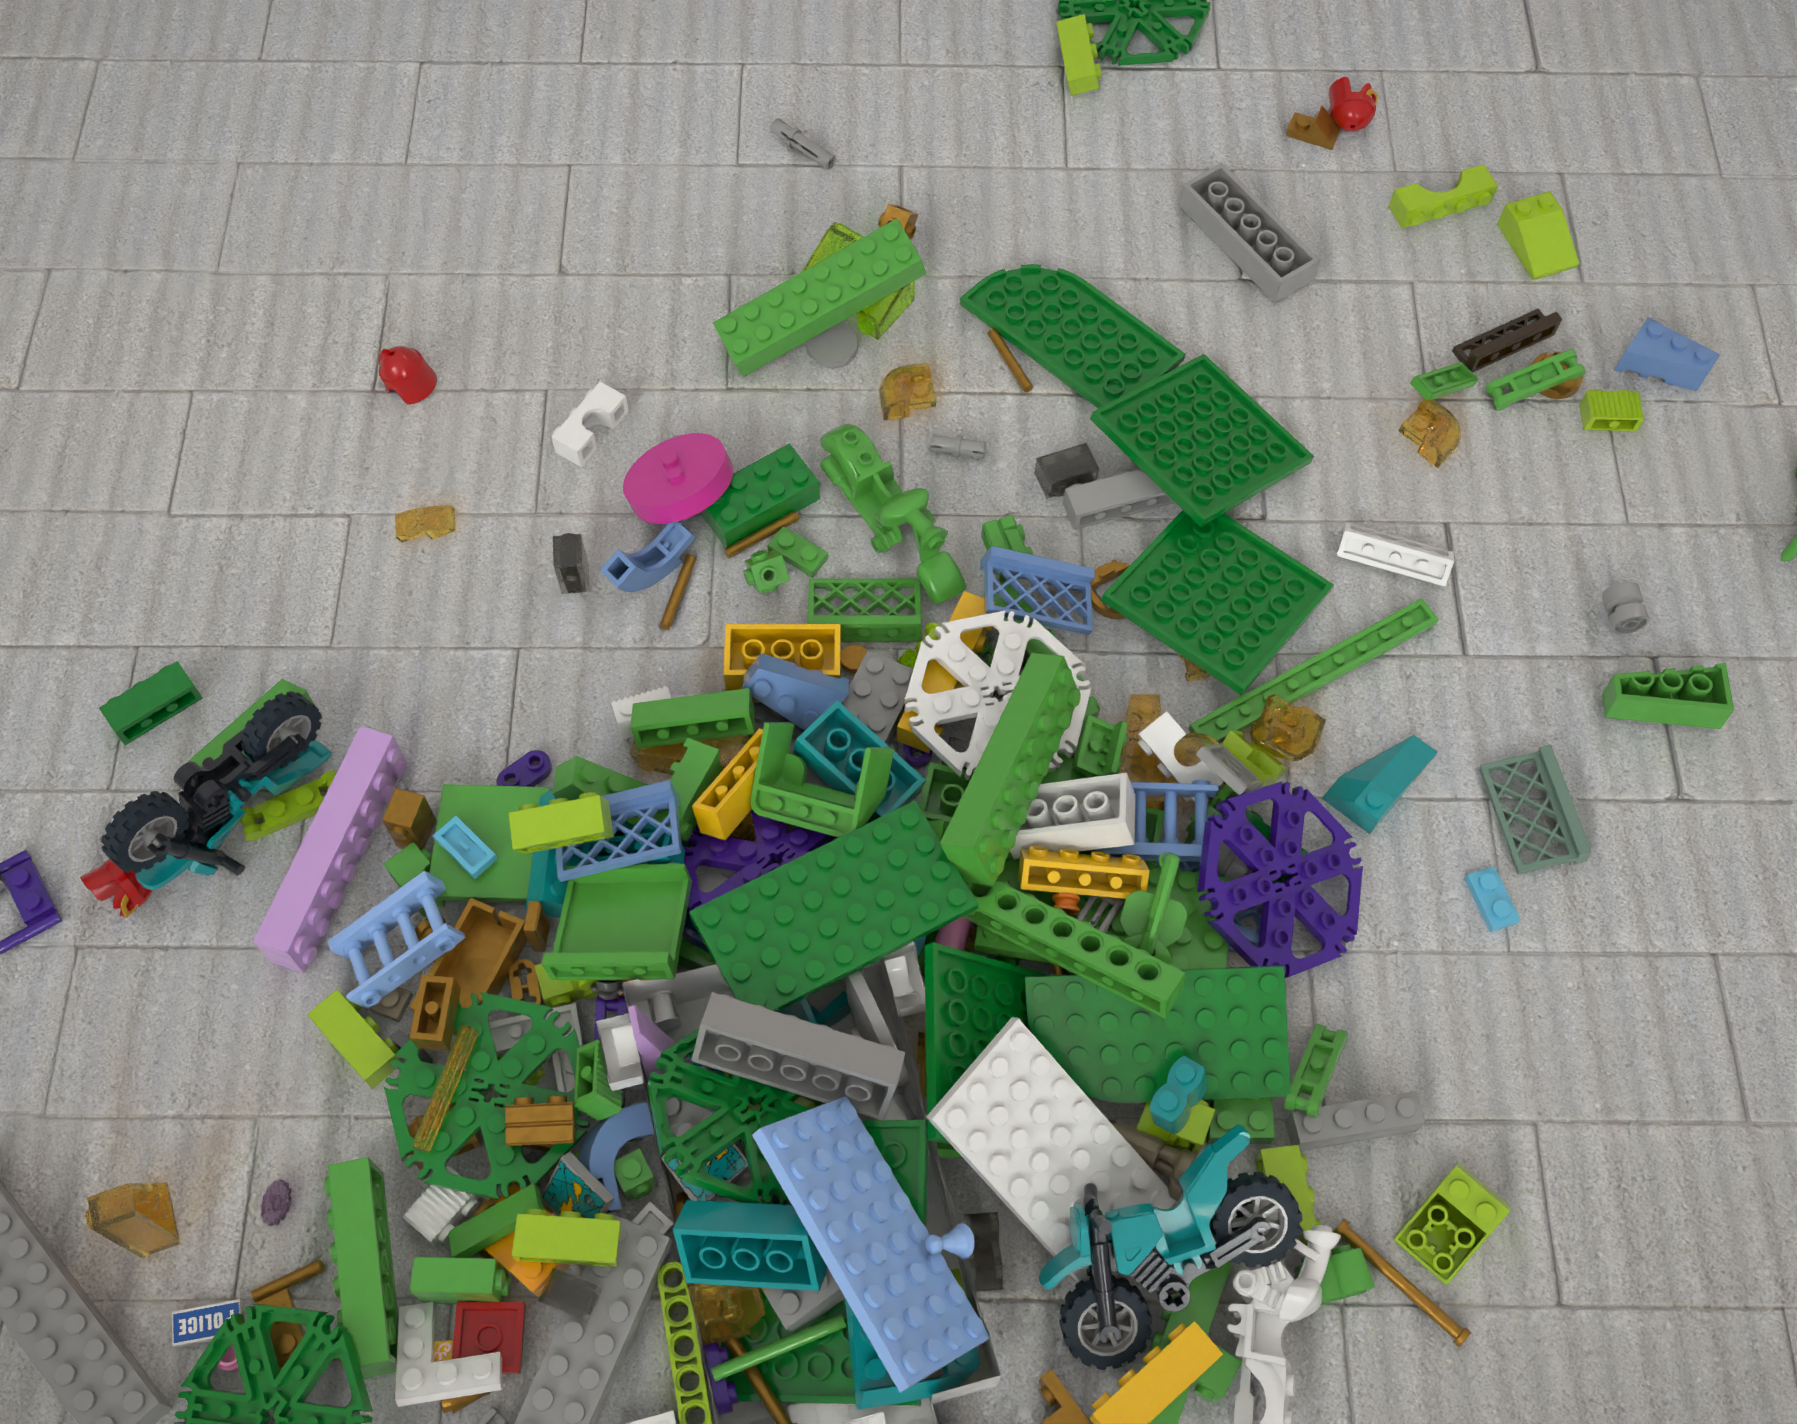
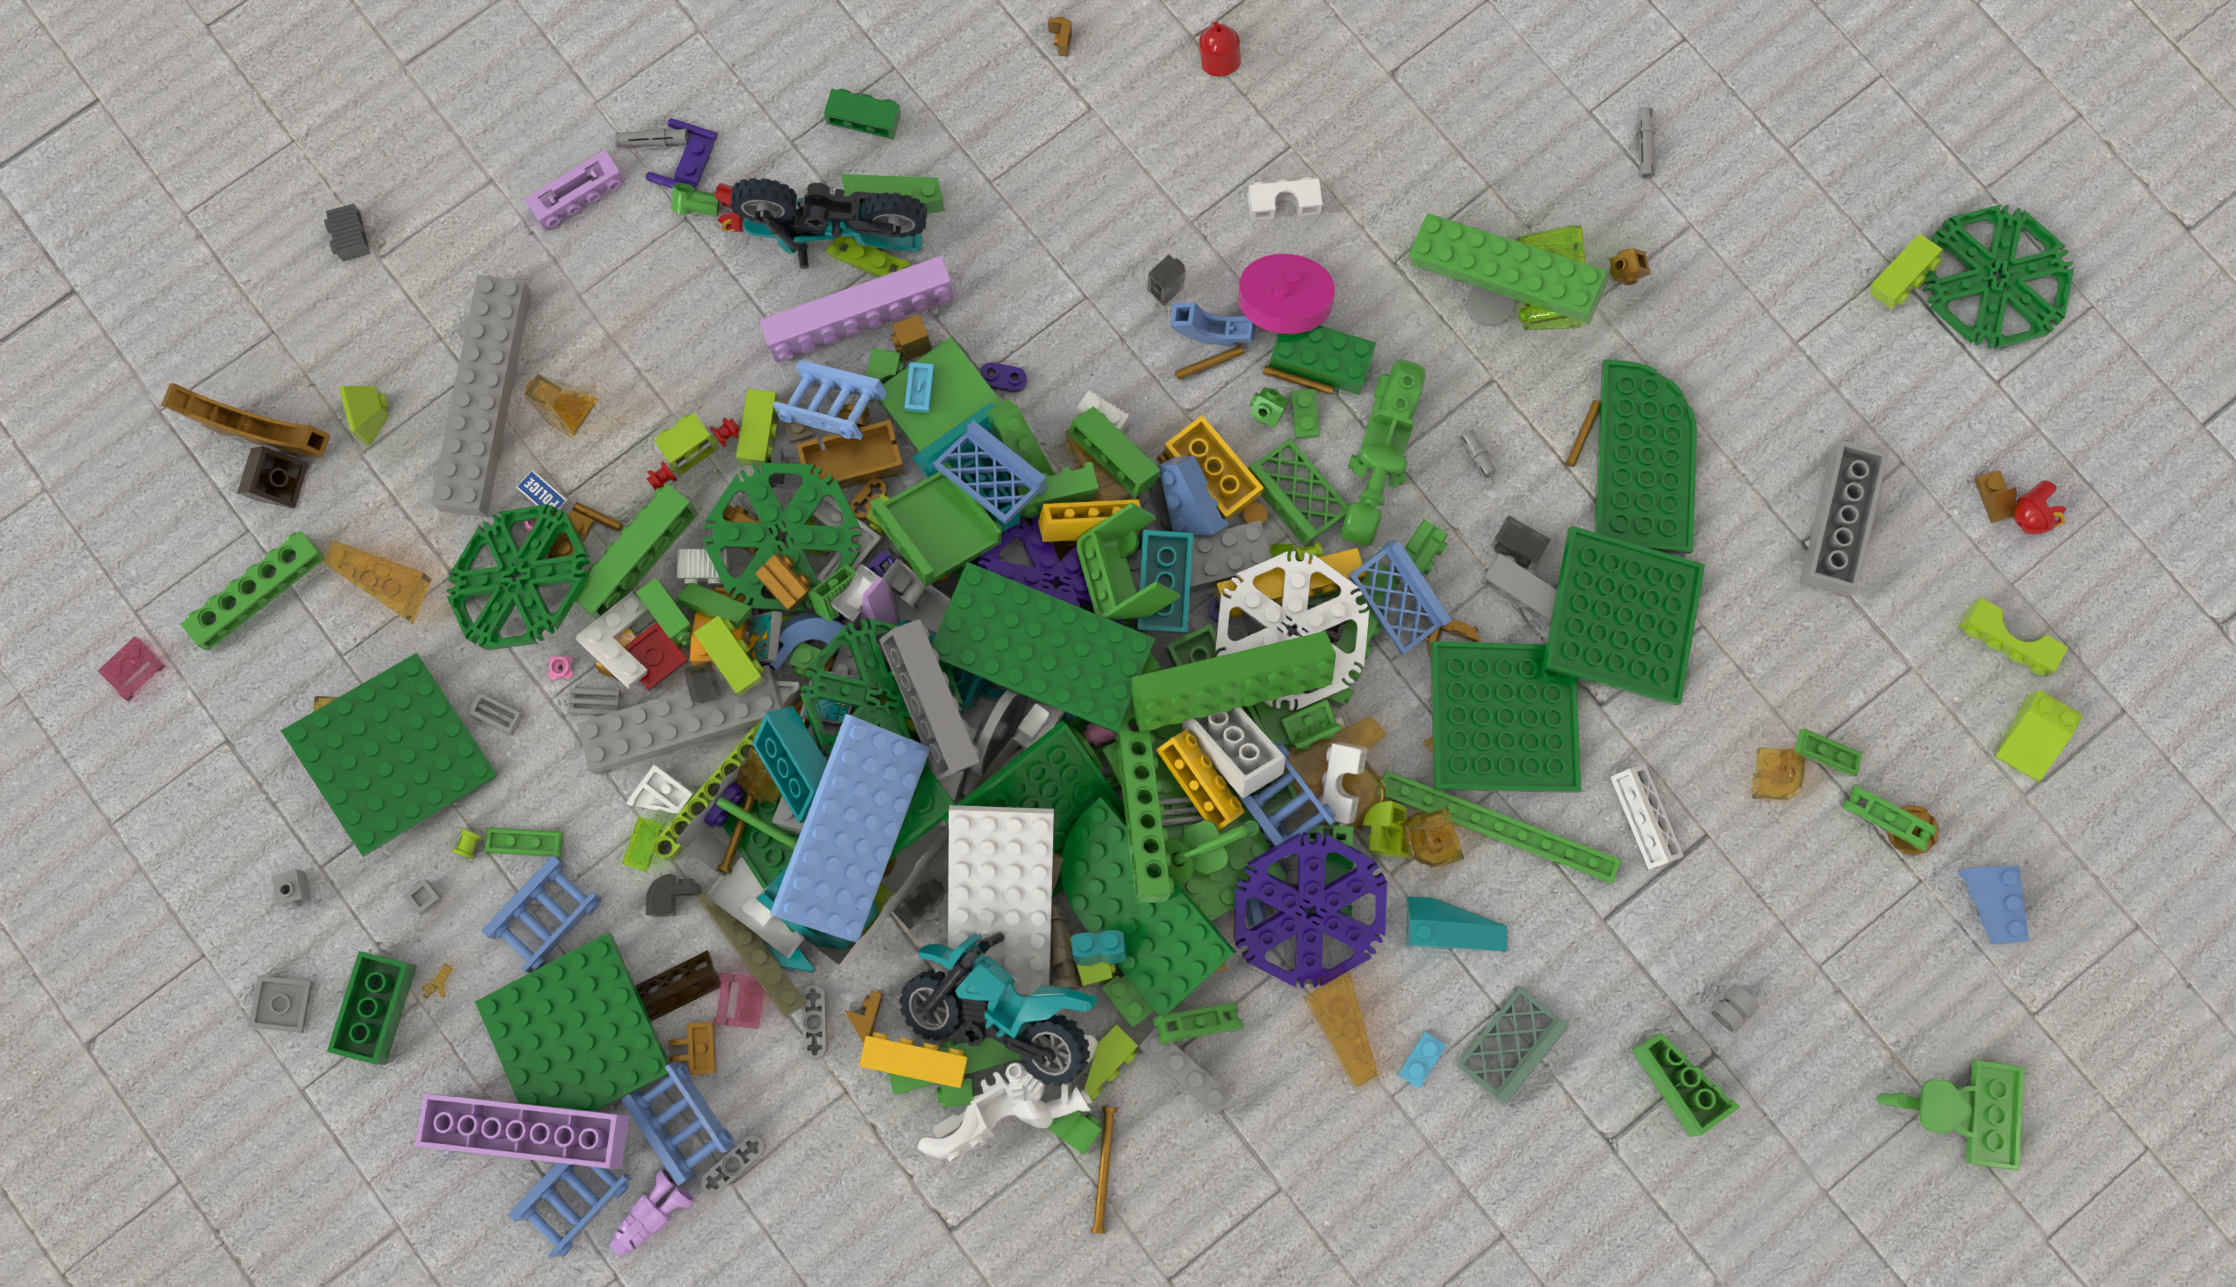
camera: 50 degrees right, 15 degrees up
clear purple piece [260,1179,292,1226] -> none
clear yellow slope [395,505,456,543] -> none
pearl gold brick [409,975,461,1051] -> none
clear yellow axle [412,1025,478,1152] -> none
lime brick [509,792,614,854] -> none
pearl gold tile [523,901,550,952] -> none
clear yellow brick [879,362,936,421] -> none
light blue piece [925,1223,975,1259] -> none
orange bush [1052,893,1080,916] -> none
light grey tile [1196,744,1263,795] -> none
lime slope [1393,1161,1511,1286] -> none
dark brown fence [1452,309,1562,373] -> none
lime brick [1579,389,1645,431] -> none
none -> lime brick [646,412,740,490]
none -> bright green piece [671,183,719,216]
none -> pearl gold bracket [1048,17,1072,57]
none -> clear yellow wedge [1303,972,1378,1088]

